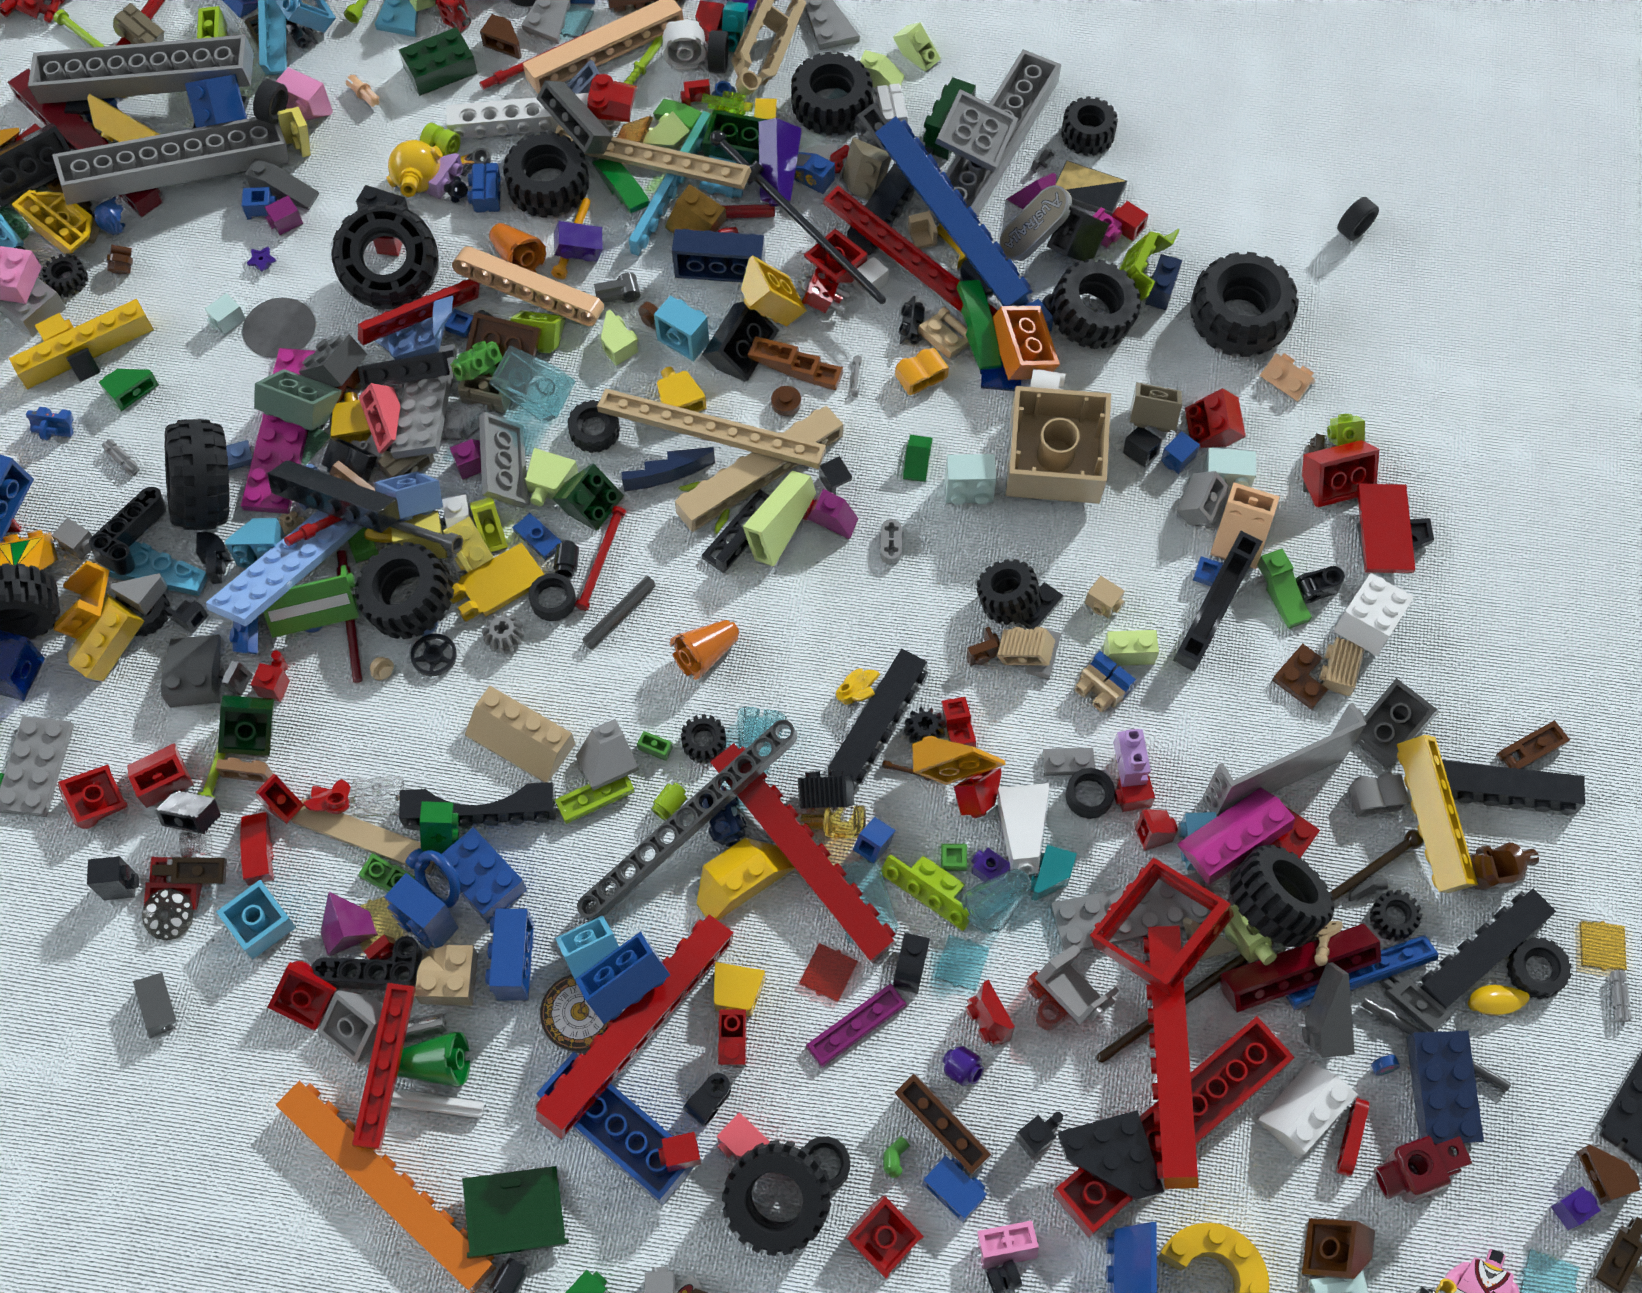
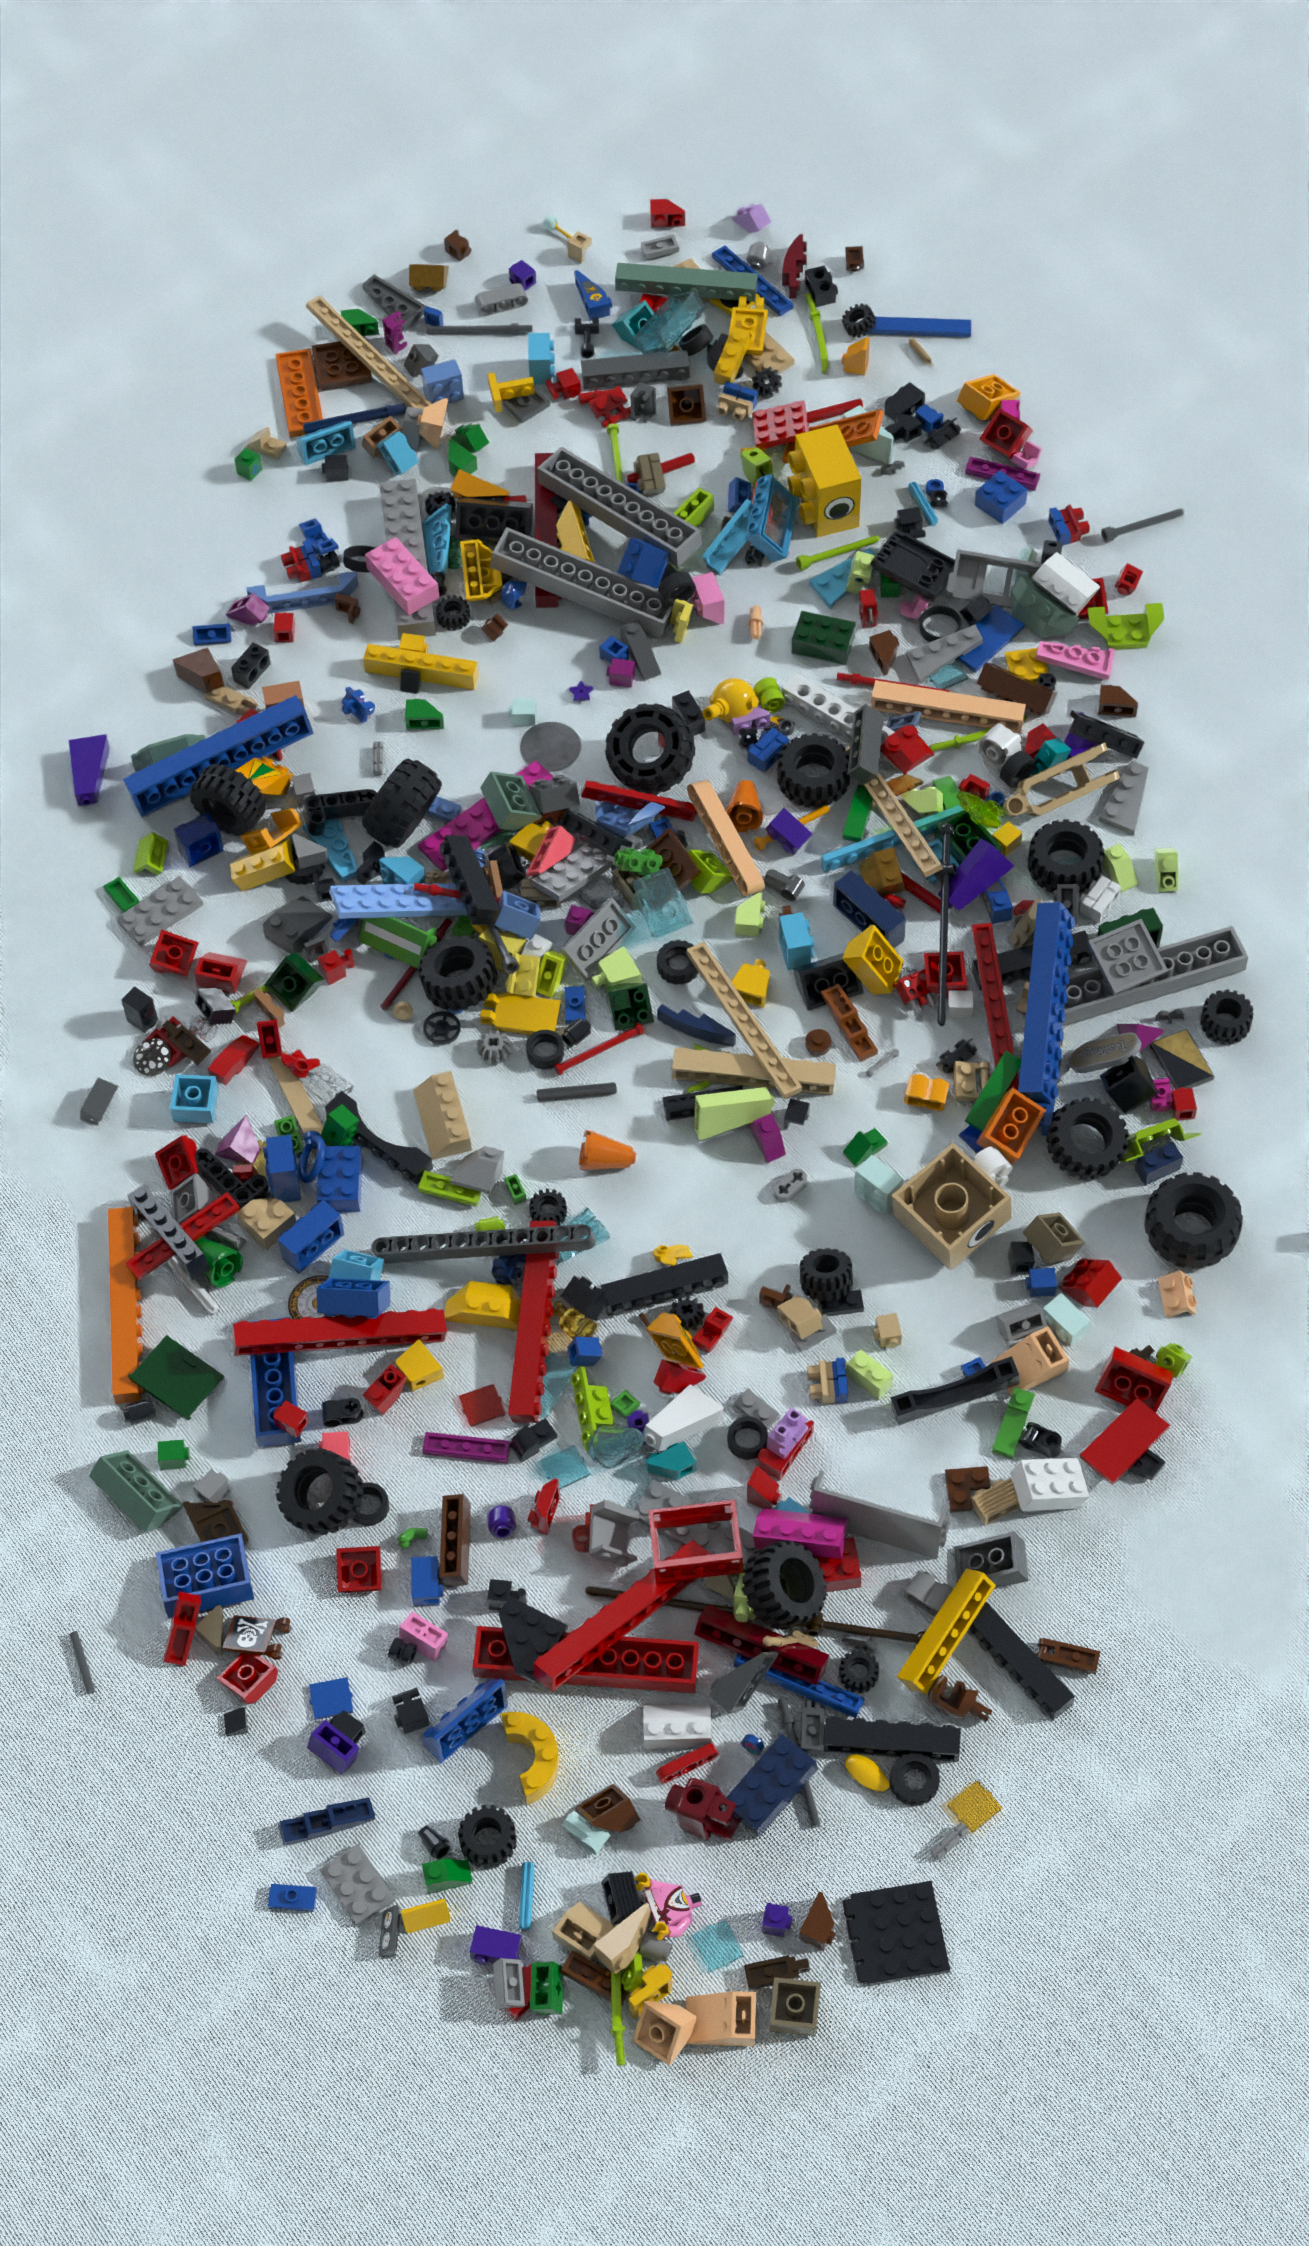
camera: 45 degrees right, 5 degrees down
none -> arch [127,1184,210,1281]

